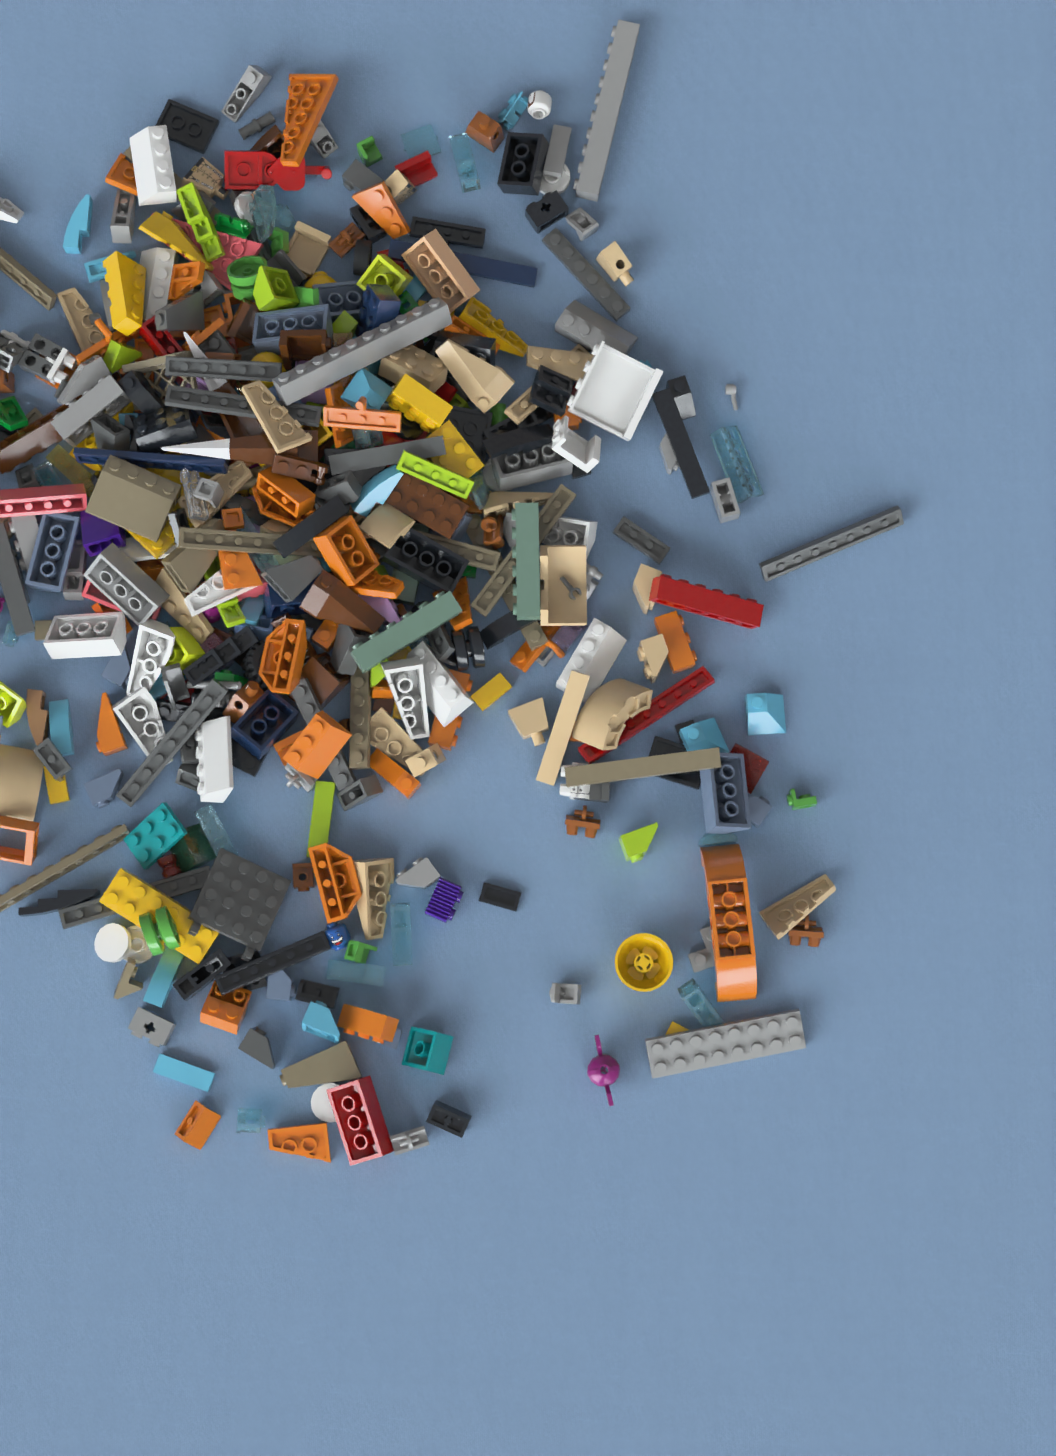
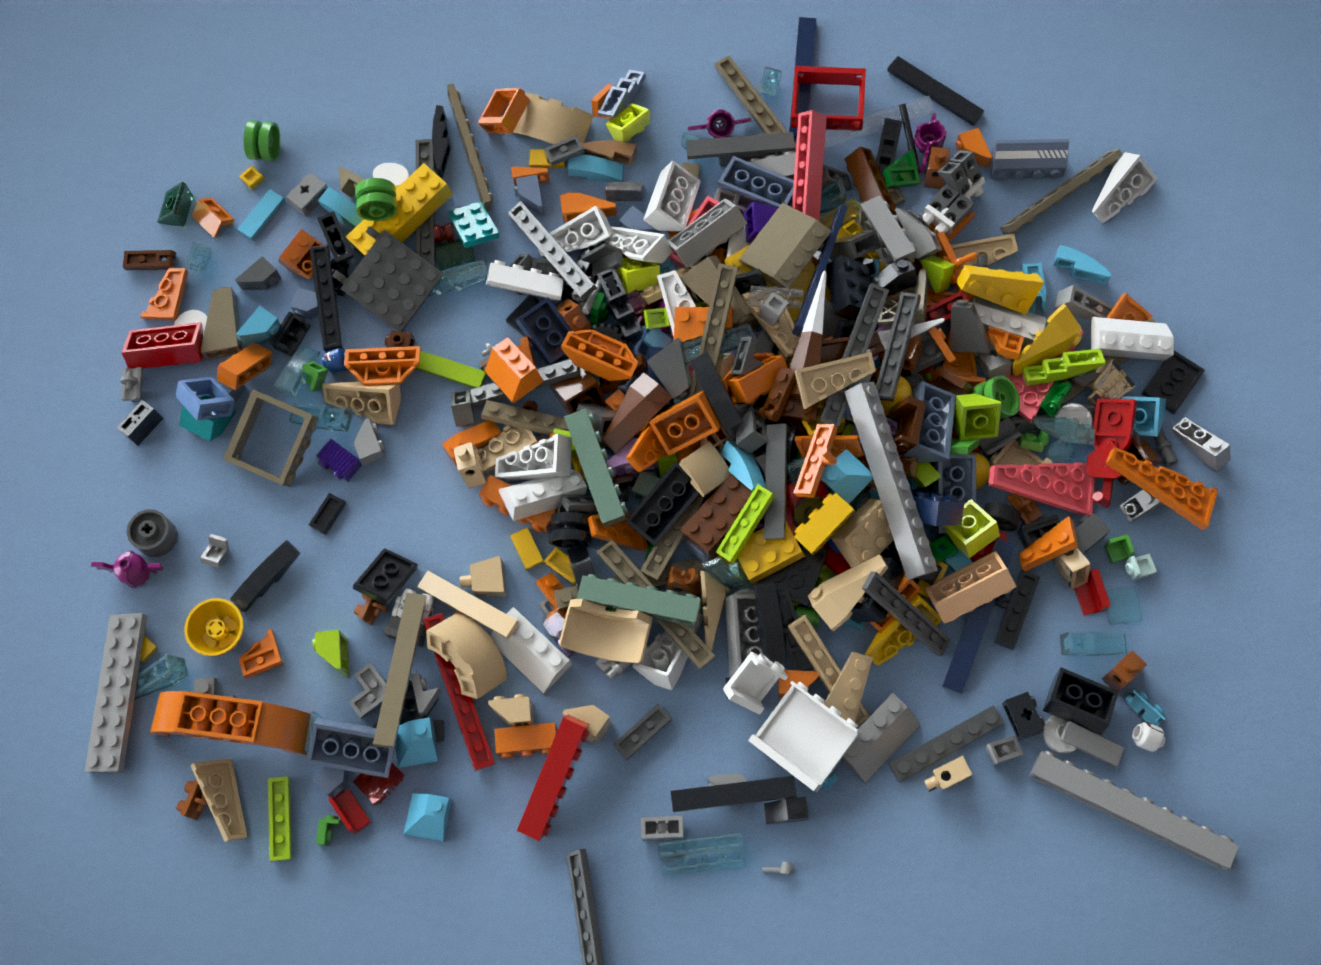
camera: 110 degrees right, 10 degrees down
orange plate [222,508,244,530] -> none
black slope [528,365,574,417] -> none
dark grey hand [560,576,582,600] -> none
none -> reddish brown plate [123,250,176,270]
none -> dark grey wheel [126,509,178,557]
none -> slope [157,182,193,227]
none -> medium blue window [176,377,234,421]
none -> dark tan window [223,390,319,487]
none -> black slope [230,540,300,612]
none -> yellow tile [239,165,265,190]
none -> orange wing [239,629,283,679]
none -> bright green wheel [243,120,281,162]
none -> lime plate [268,776,292,862]
none -> red panel [328,789,372,834]
none -> light grey plate [349,662,386,719]
none -> black tile [353,548,418,606]
none -> light grey slope [411,672,441,717]
none -> orange slope [511,167,550,186]
none -> yellow tile [544,547,576,586]
none -> flat silver panel [605,182,643,201]
none -> dark grey slope [731,337,764,375]
none -> dark grey plate [862,571,951,656]
none -> coral wing [989,462,1095,517]
none -> medium azure slope [1121,396,1166,436]
none -> light aqua bracket [1125,554,1157,580]

